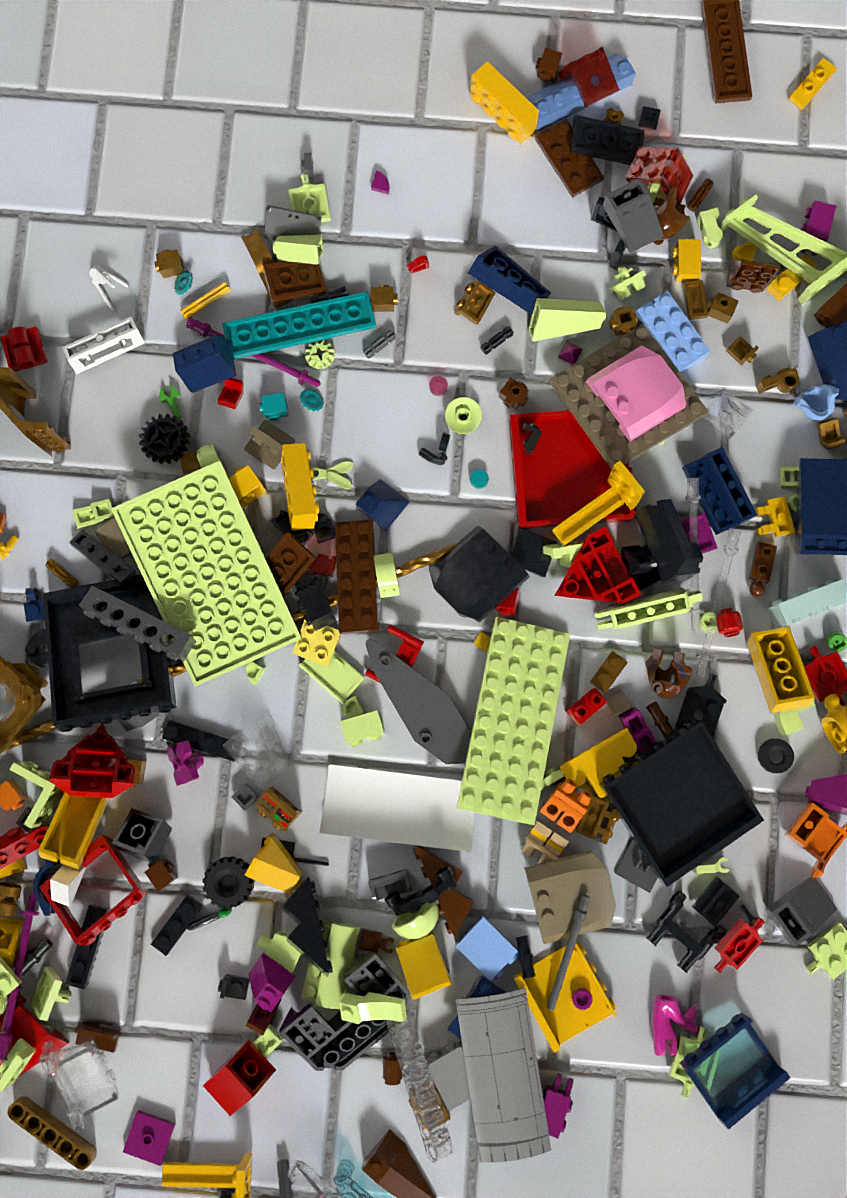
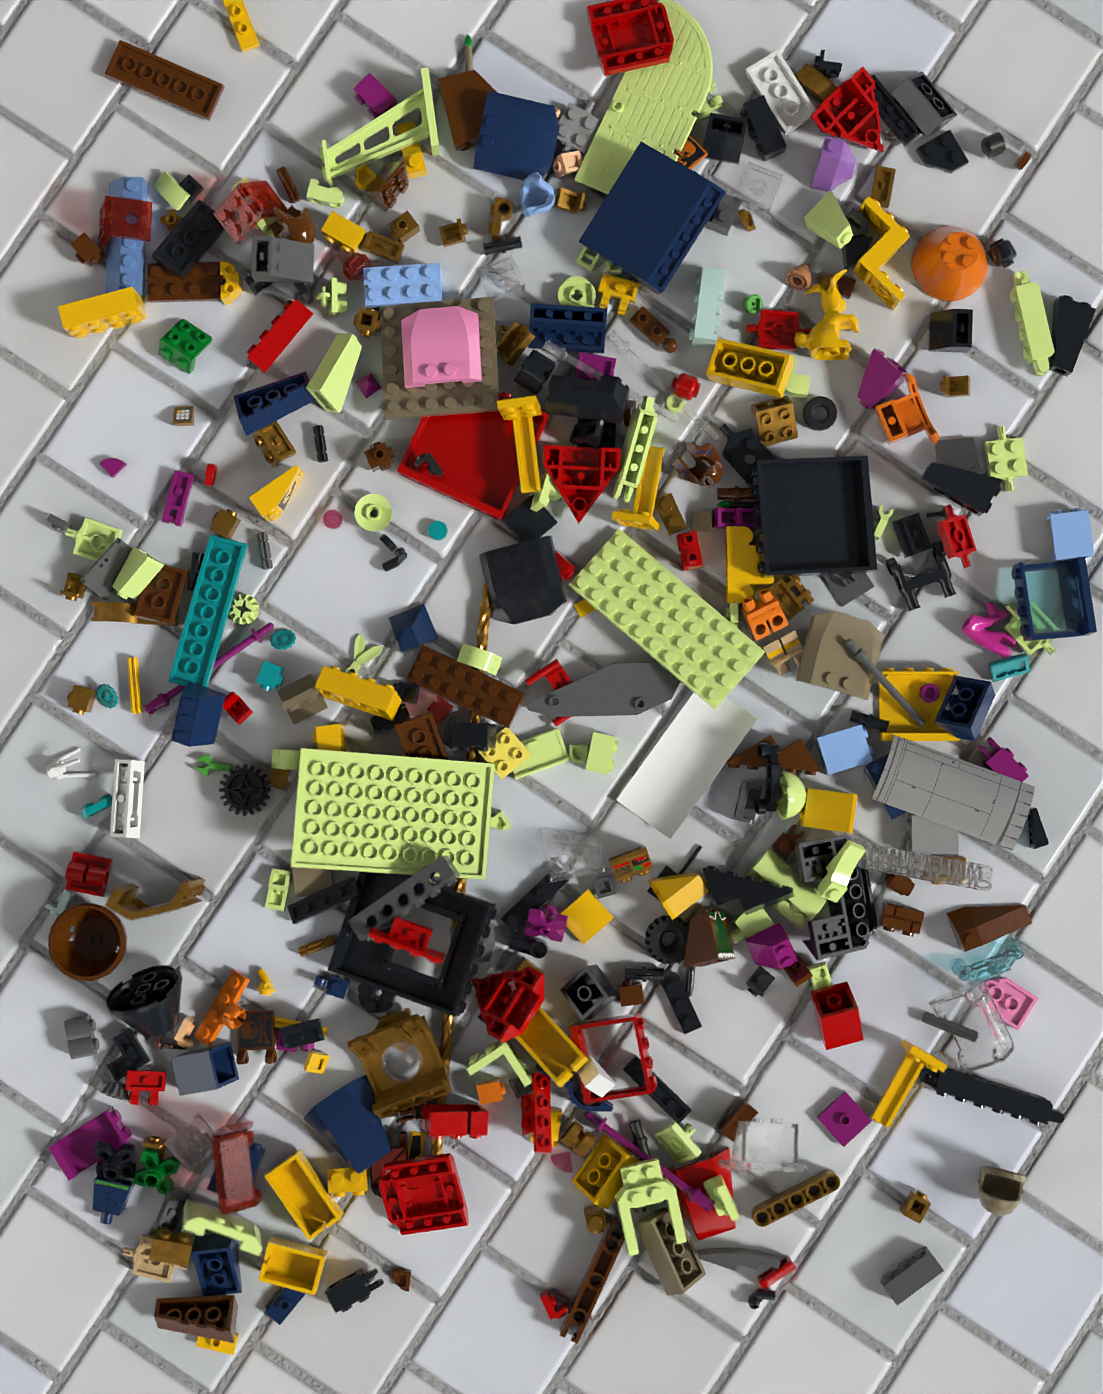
camera: 60 degrees left, 5 degrees up
none -> pearl gold bracket [60,572,86,601]
none -> teal plate [80,793,112,819]
none -> yellowish green slope [153,171,190,210]
none -> green bracket [158,319,212,374]
none -> magenta plate [162,470,195,527]
none -> slope [173,406,194,426]
none -> yellow cylinder [220,261,244,305]
none -> red brick [246,299,313,373]
none -> yellow slope [249,465,304,522]
none -> clear red head [342,252,370,281]
none -> red bracket [368,916,445,963]
none -> black pin [483,236,522,256]
none -> pearl gold slope [496,321,535,366]
none -> black piece [509,932,549,959]
none -> black brick [513,349,556,396]
none -> yellowish green plate [558,276,596,307]
none -> yellow slope [560,889,614,945]
none -> yellow bracket [612,446,665,532]
none -> reddish brown tile [624,400,636,427]
none -> black pin [625,966,664,982]
none -> reddish brown slope [683,909,735,967]
none -> black piece [717,501,755,508]
none -> pearl gold bracket [750,395,798,447]
none -> reddish brown brick [879,902,924,937]
none -> black slope [919,462,1003,516]
none -> dark blue slope [934,675,995,741]
none -> teal plate [988,653,1030,682]
none -> black slope [1028,807,1049,849]
none -> light blue panel [1045,508,1094,562]

